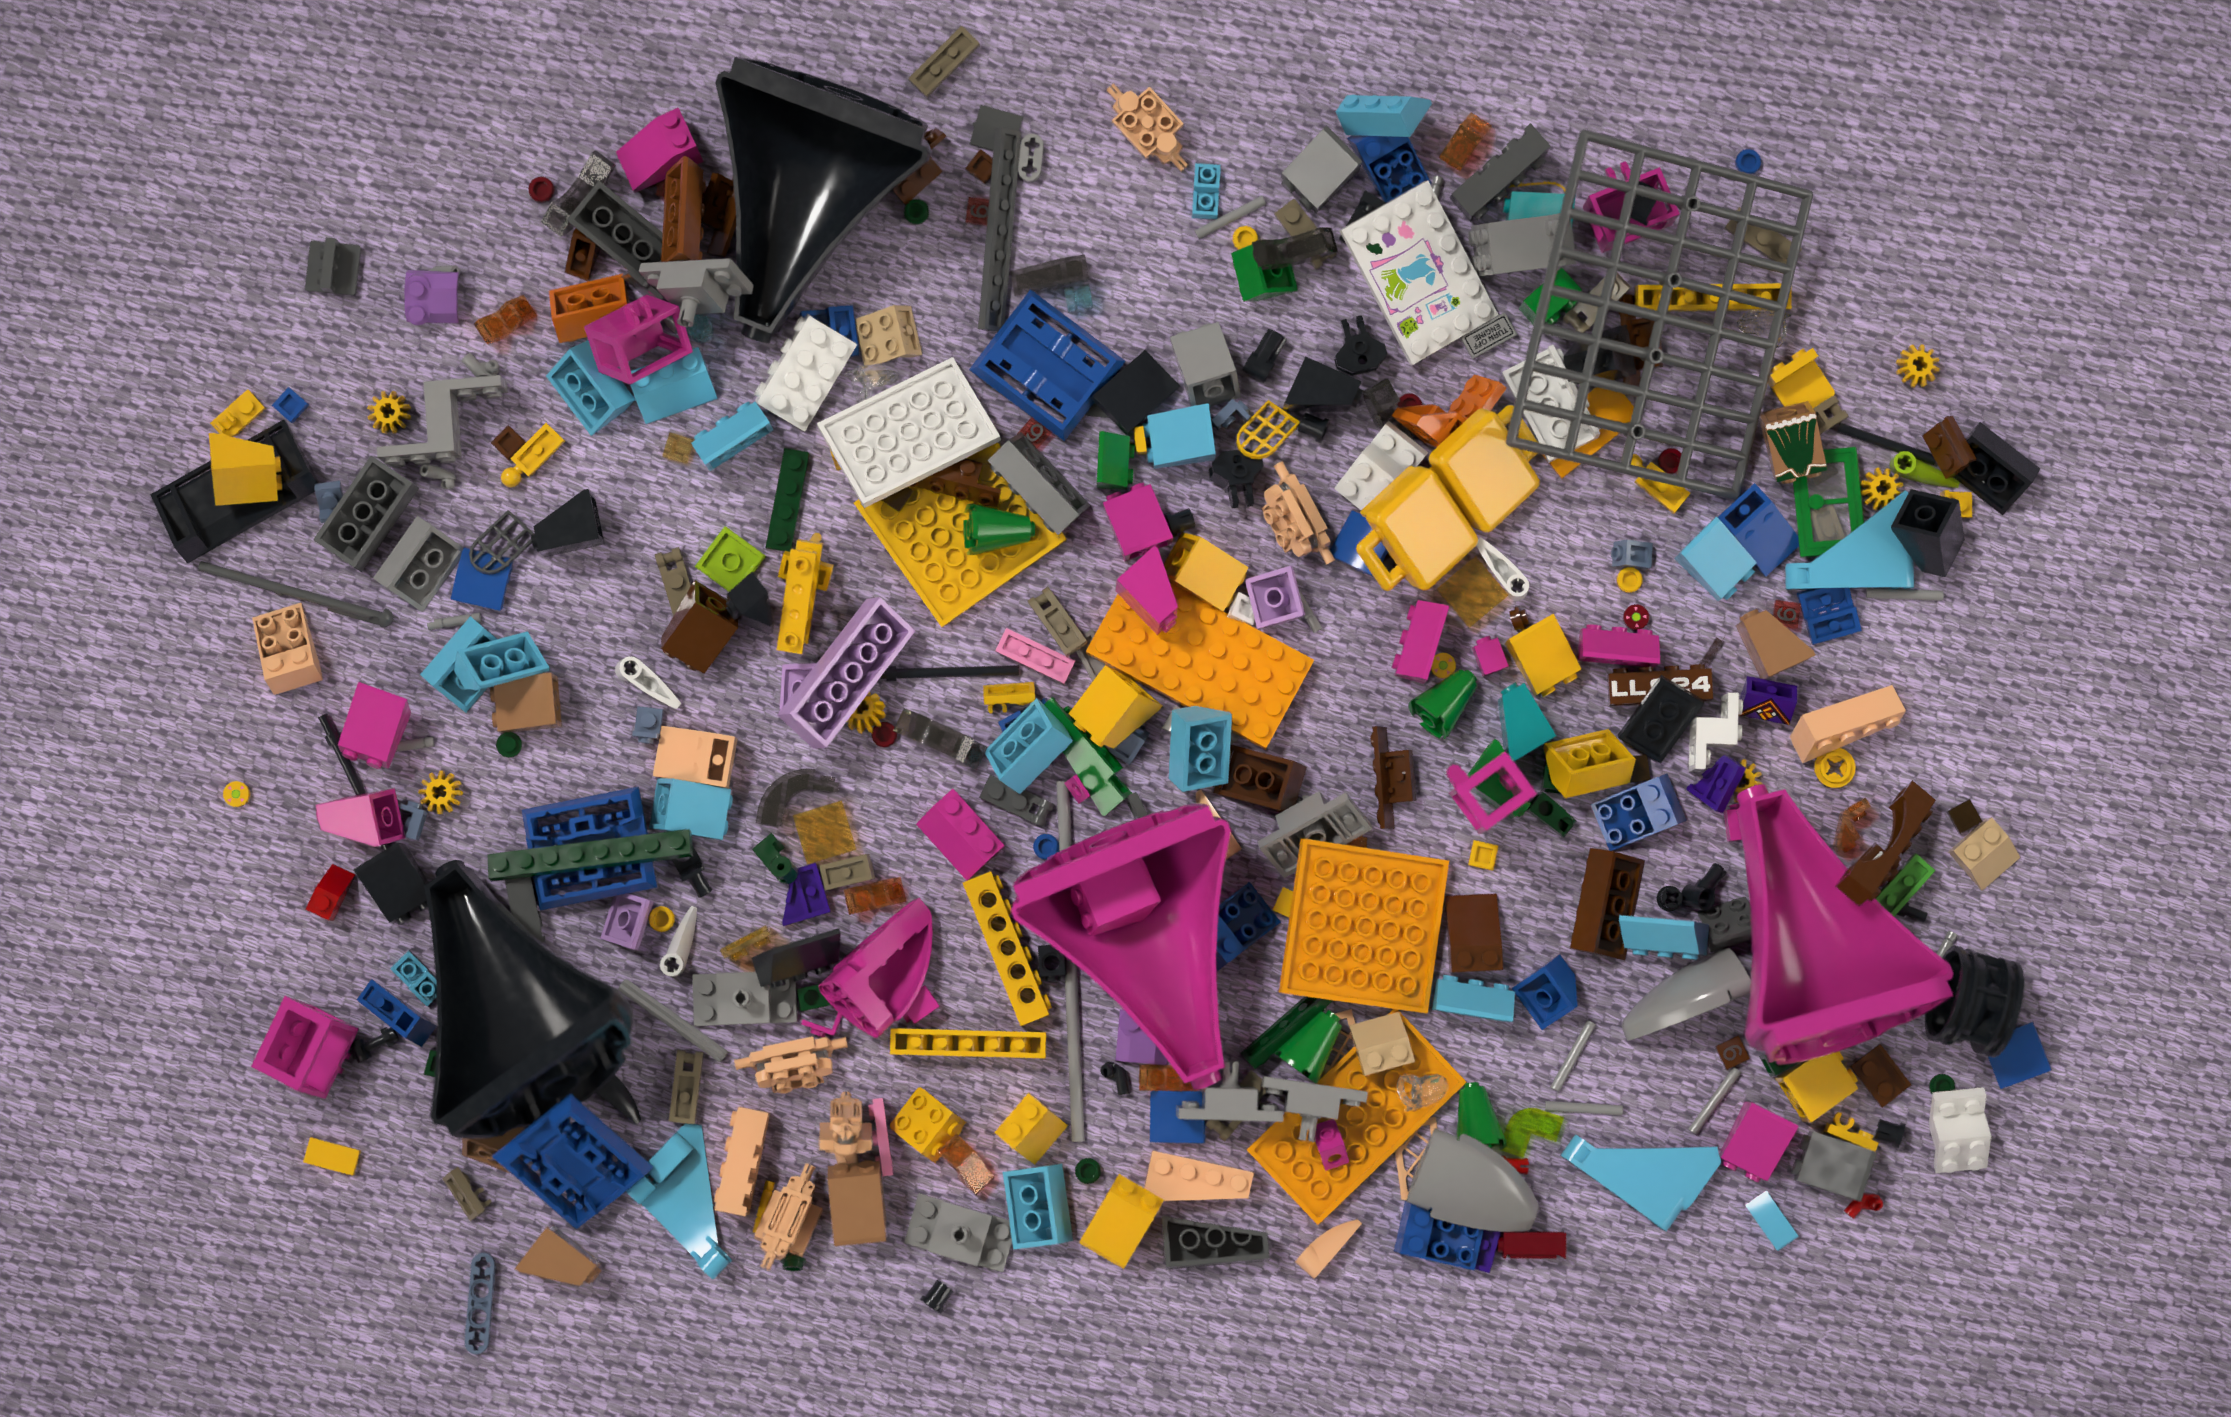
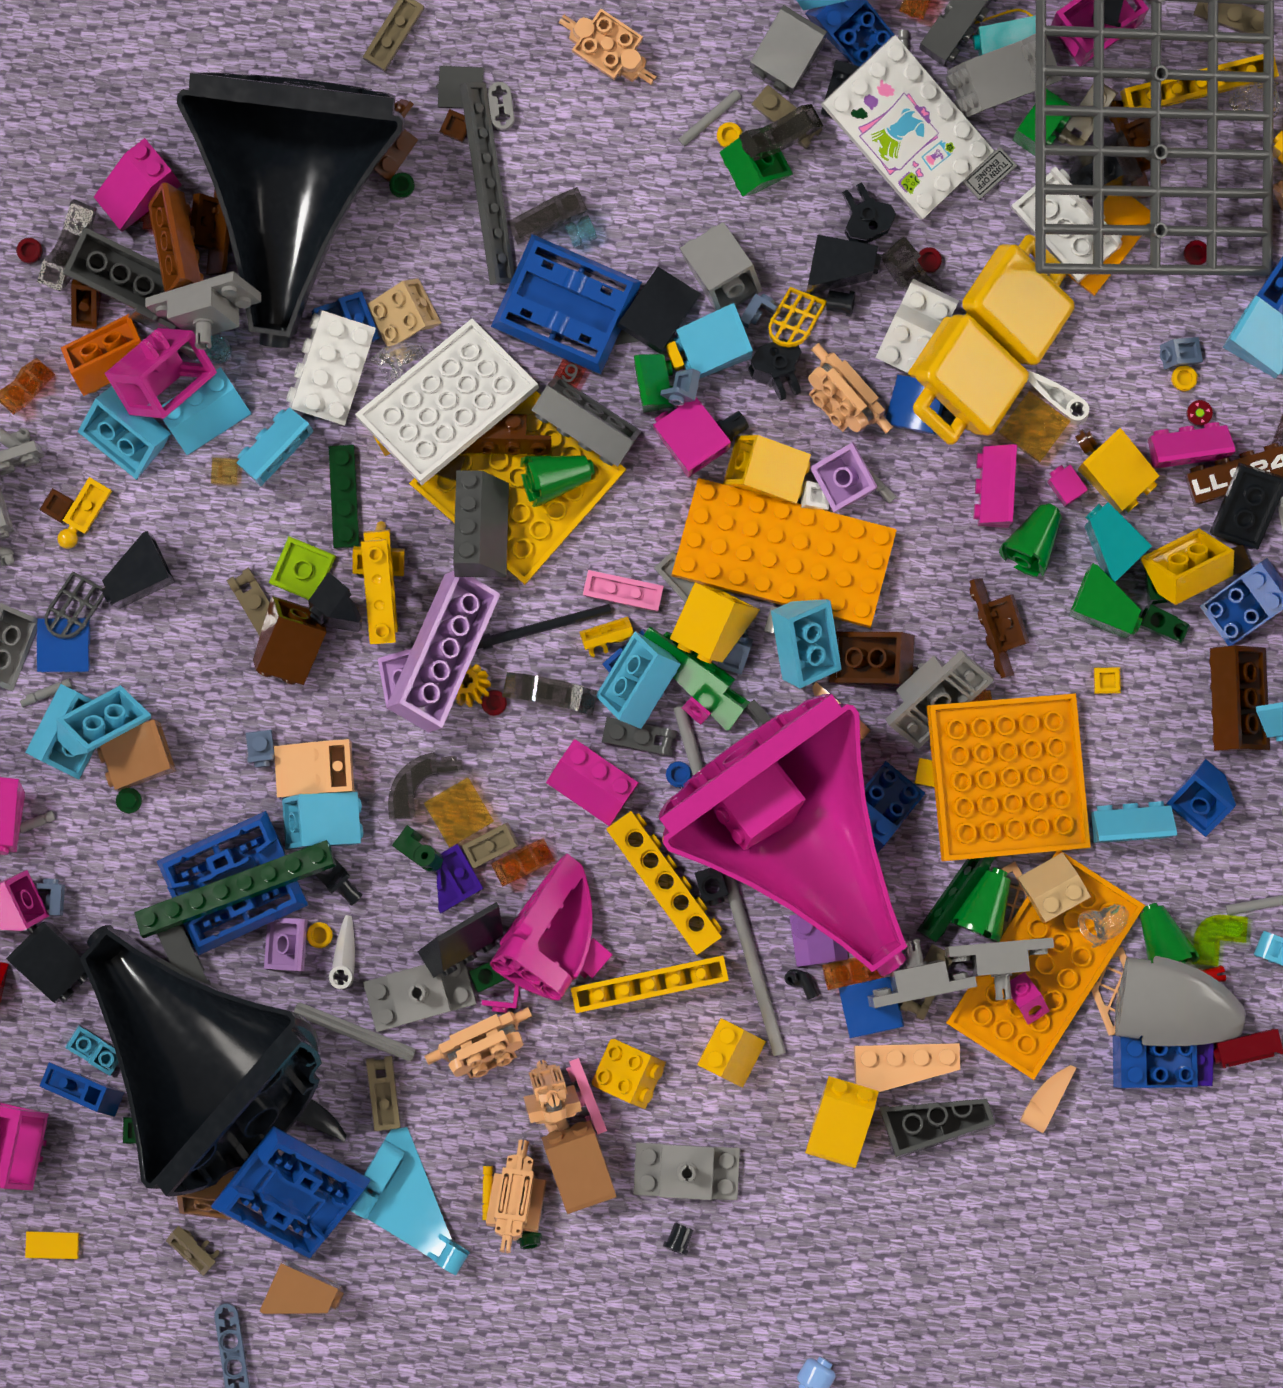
camera: 10 degrees left, 0 degrees up
black bar [349,1027,399,1063] -> none
yellow gear [419,770,463,815] -> none
white piece [615,656,681,709] -> none
light nougat wedge [714,1107,770,1216] -> none
clear yellow plate [720,925,774,961] -> none
clear orange slope [938,1133,994,1195] -> none
clear red tile [965,197,989,226] -> none
medium azure slope [1003,1164,1073,1249] -> none
dark tan plate [1027,587,1088,657] -> none
dark green plate [1075,1158,1101,1184] -> none
dark pink slope [1115,545,1178,635] -> none
medium azure slope [1192,163,1221,219] -> none
black piece [1242,328,1287,383] -> none
orange bracket [1392,374,1506,448] -> none
yellow tile [1430,653,1456,679] -> none
reddish brown slope [1445,894,1503,973] -> none
dark pink piece [1446,751,1537,835] -> none
light grey bar [1550,1020,1596,1092] -> none
yellow plate [1631,453,1691,514] -> none
none -> dark grey slope [453,470,509,577]
none -> sand blue bracket [660,369,701,406]

